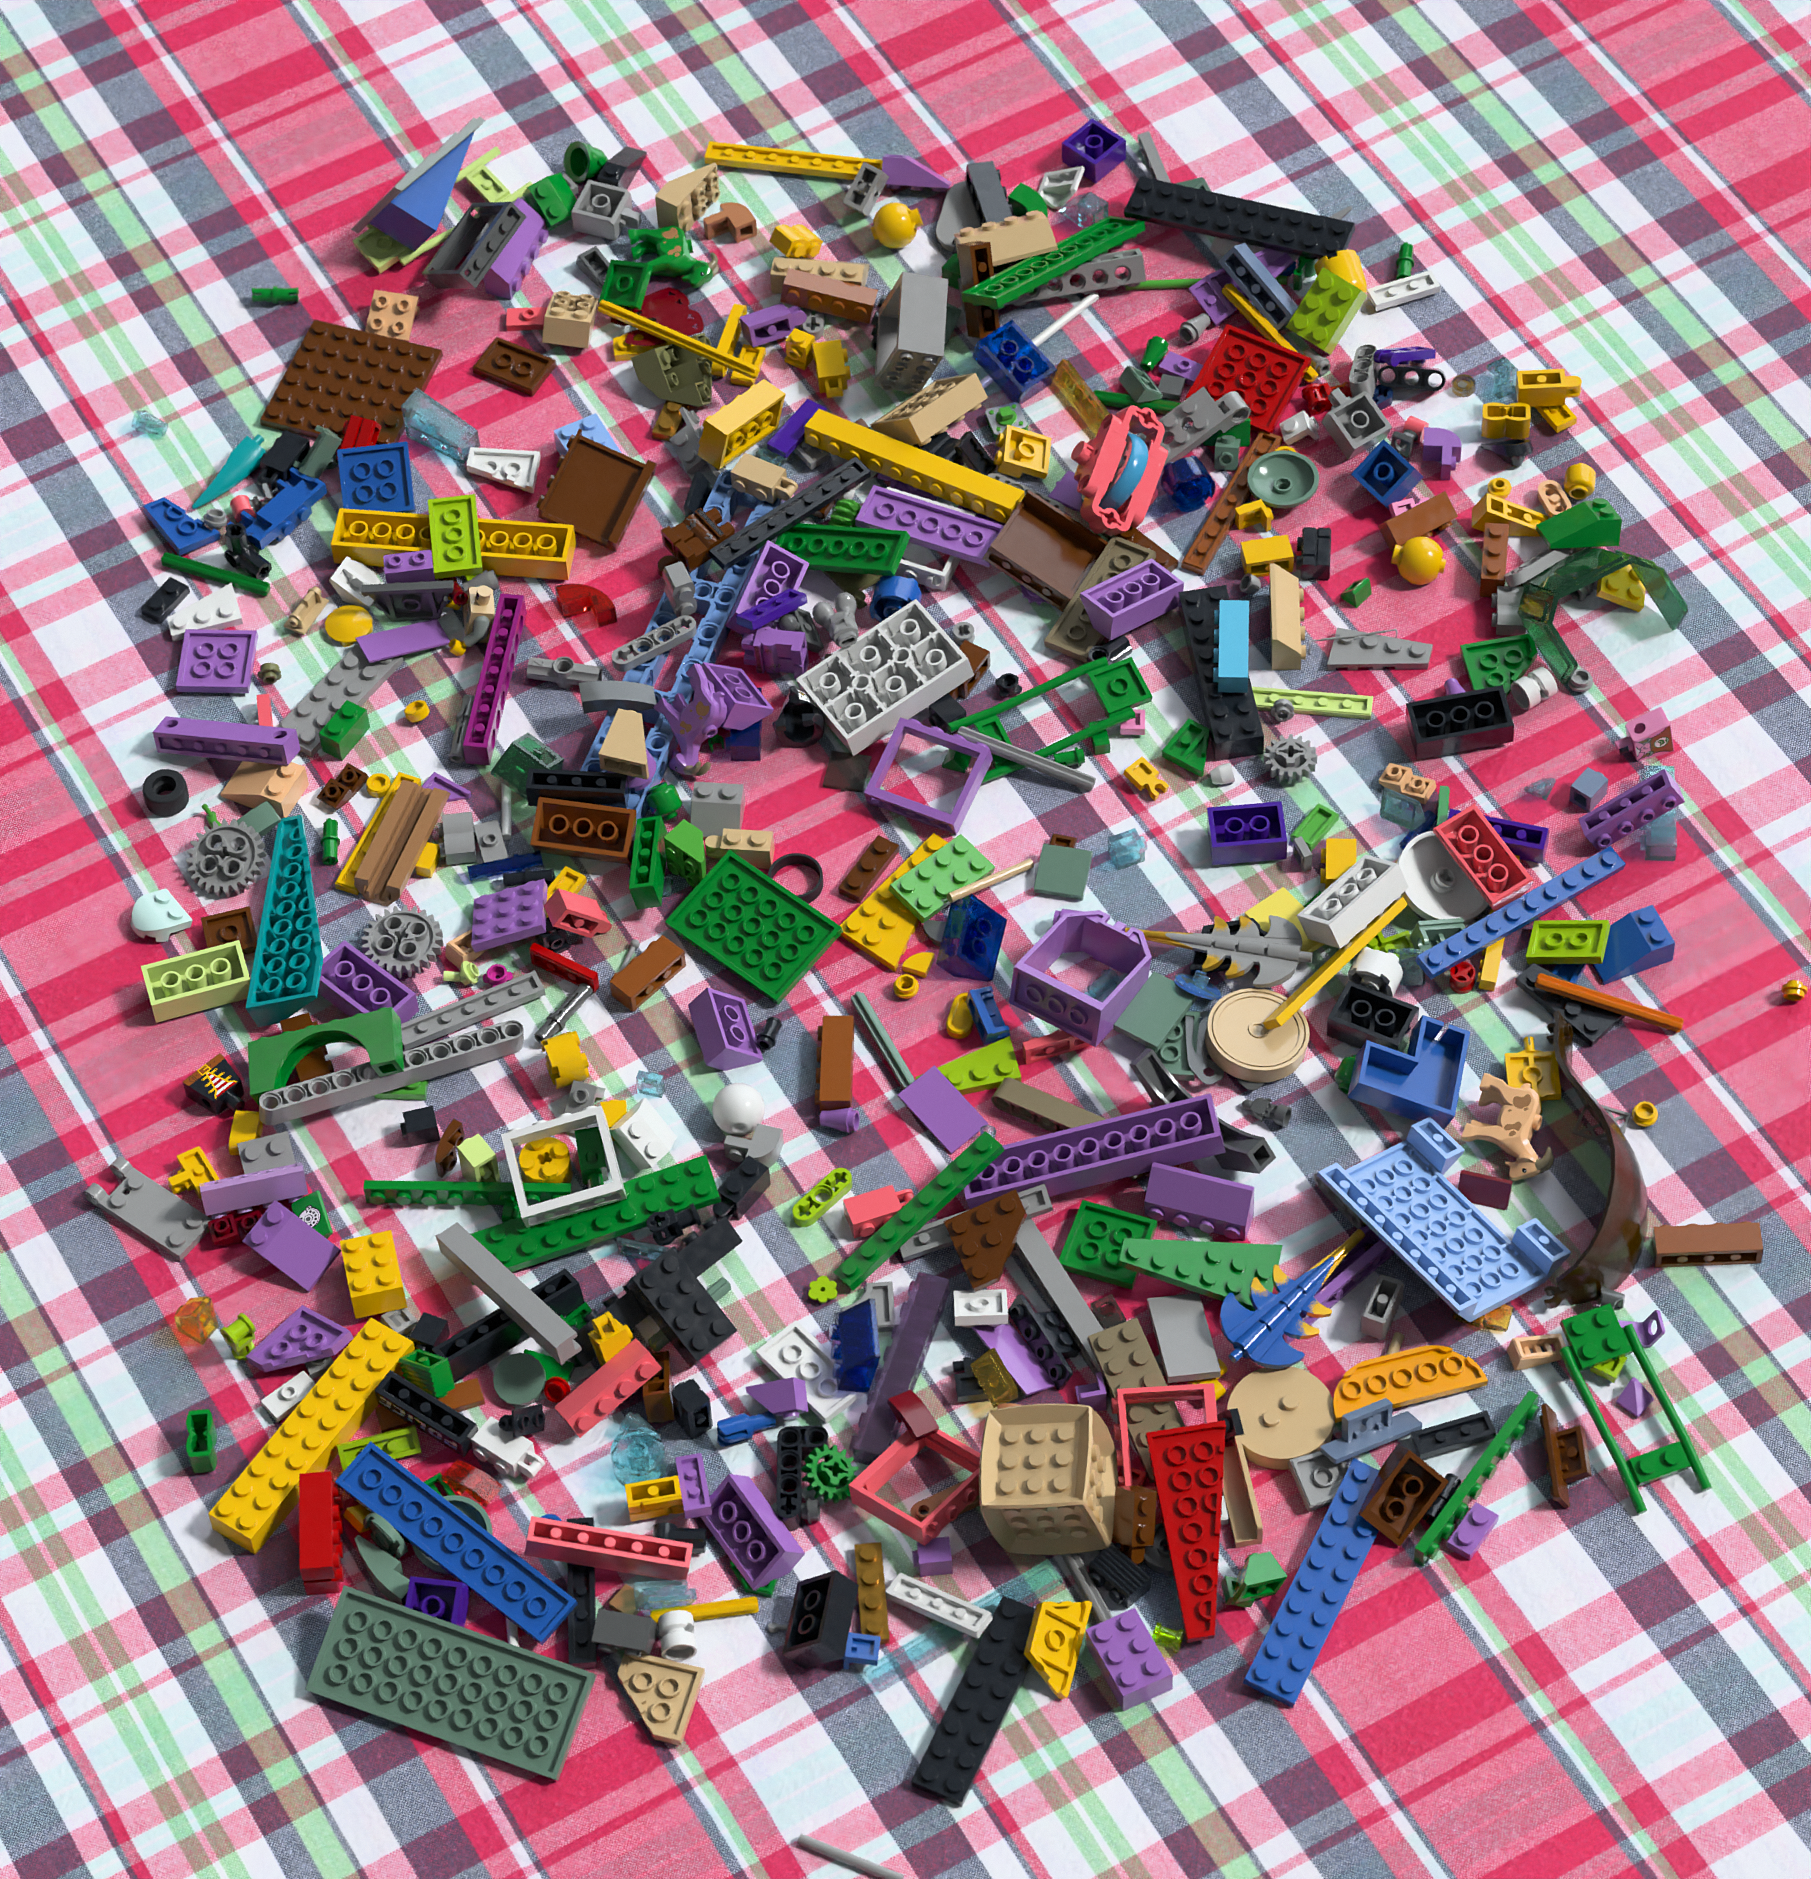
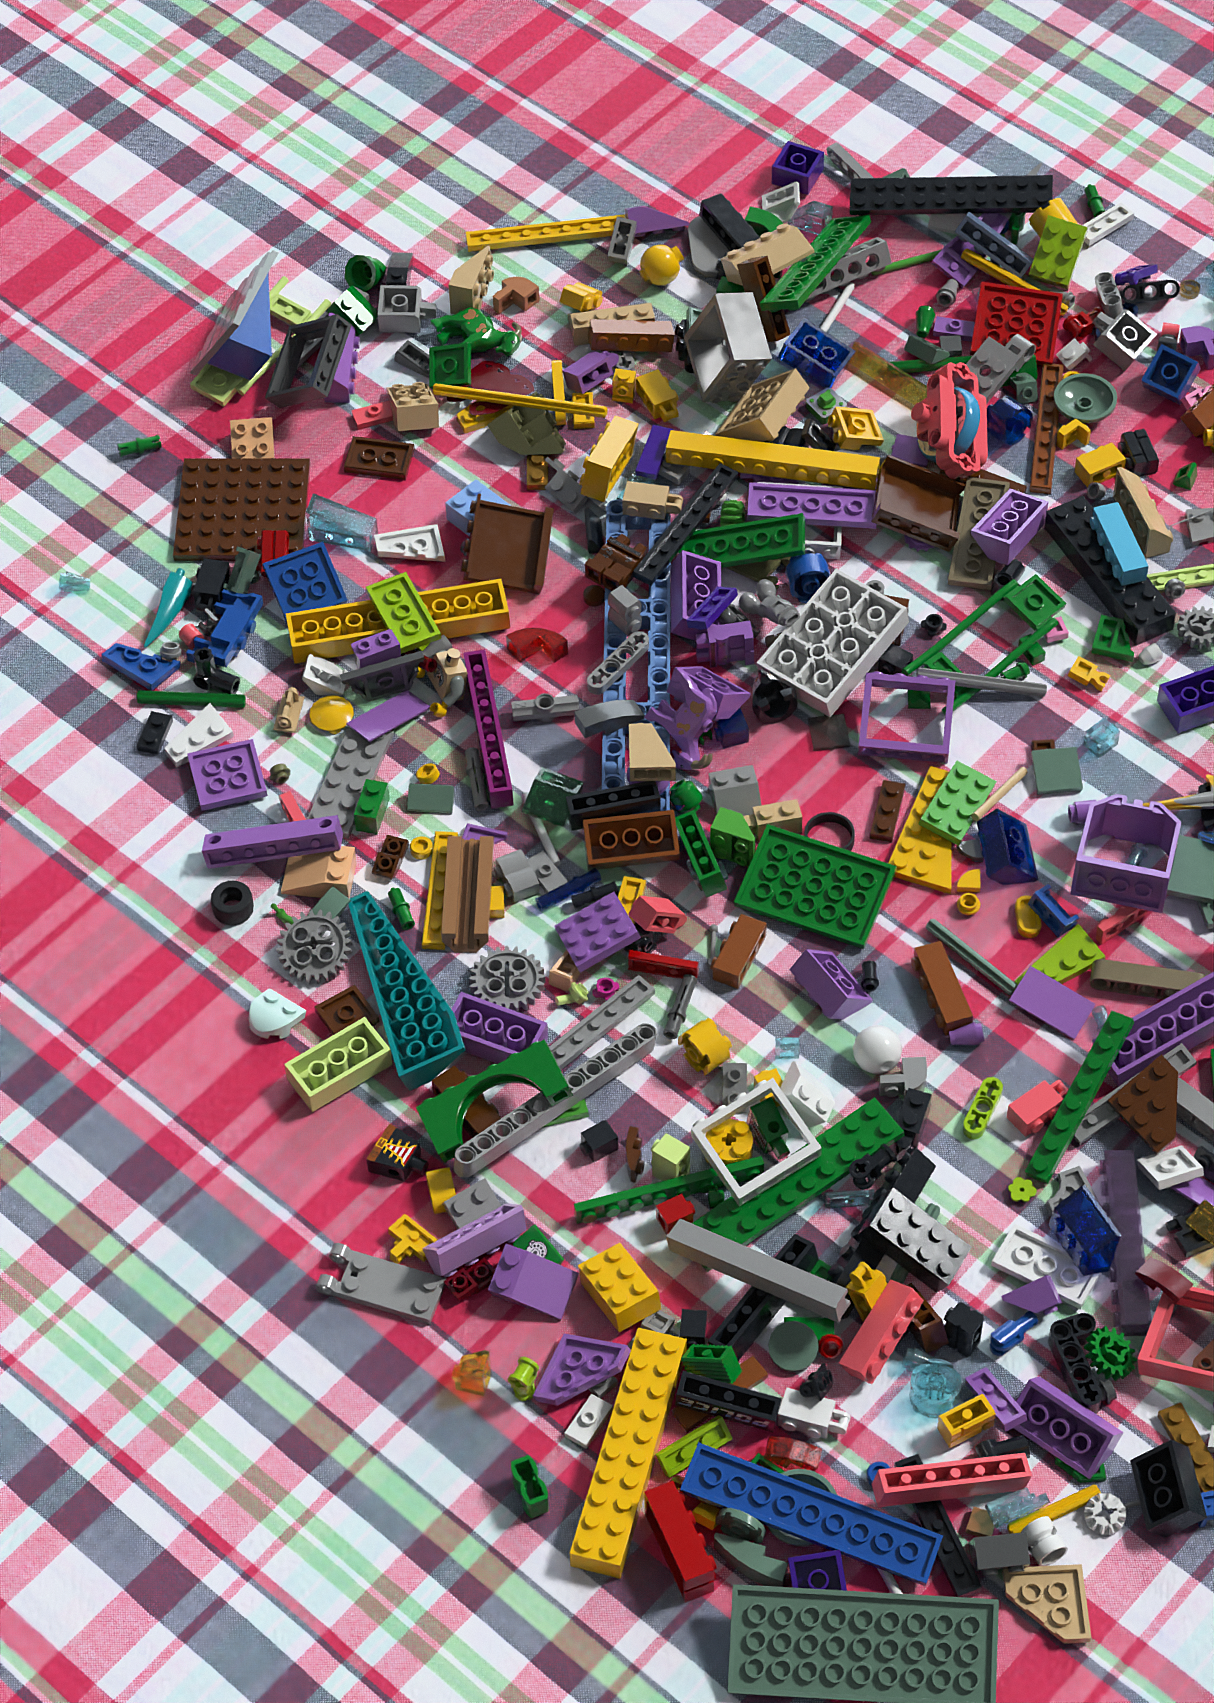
camera: 20 degrees left, 0 degrees up
none -> sand green slope [407,783,455,814]
none -> red brick [656,1194,695,1235]
none -> white gear [1084,1493,1126,1535]

